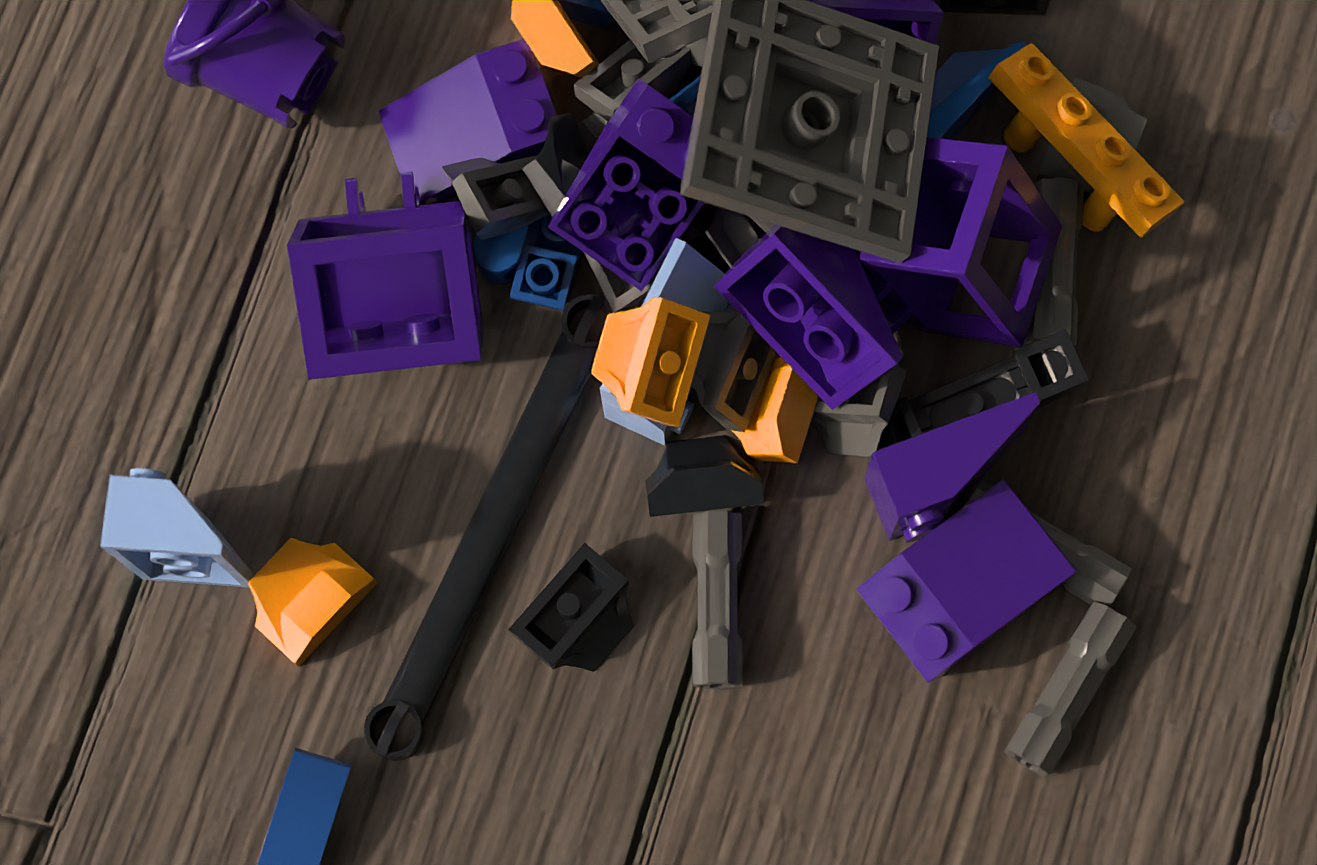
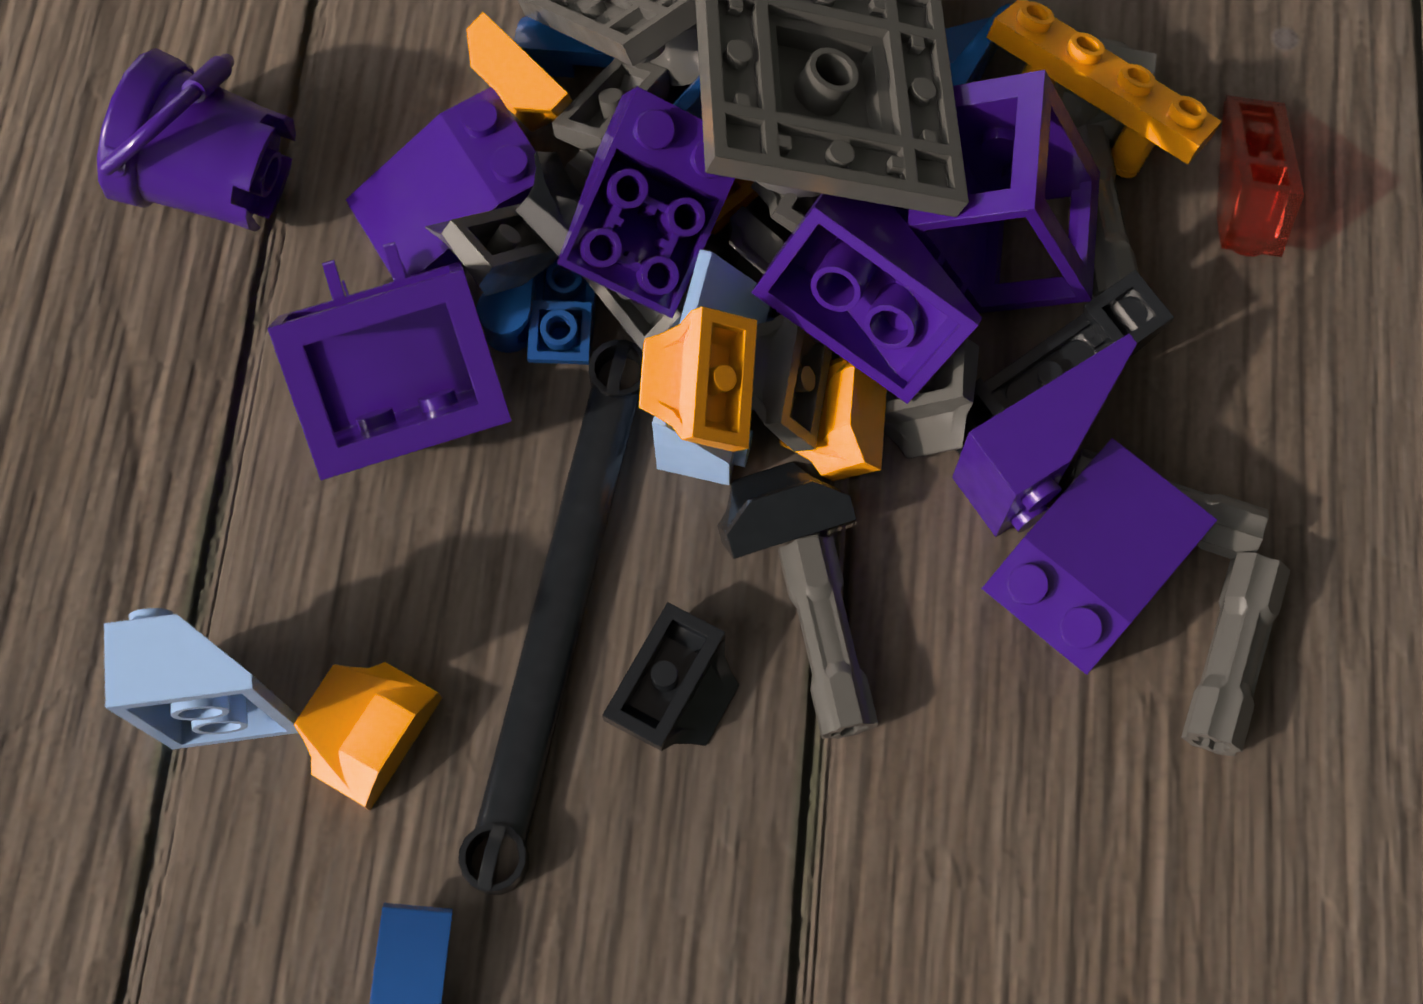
camera: 15 degrees left, 5 degrees down
none -> clear red slope [1217,95,1304,257]

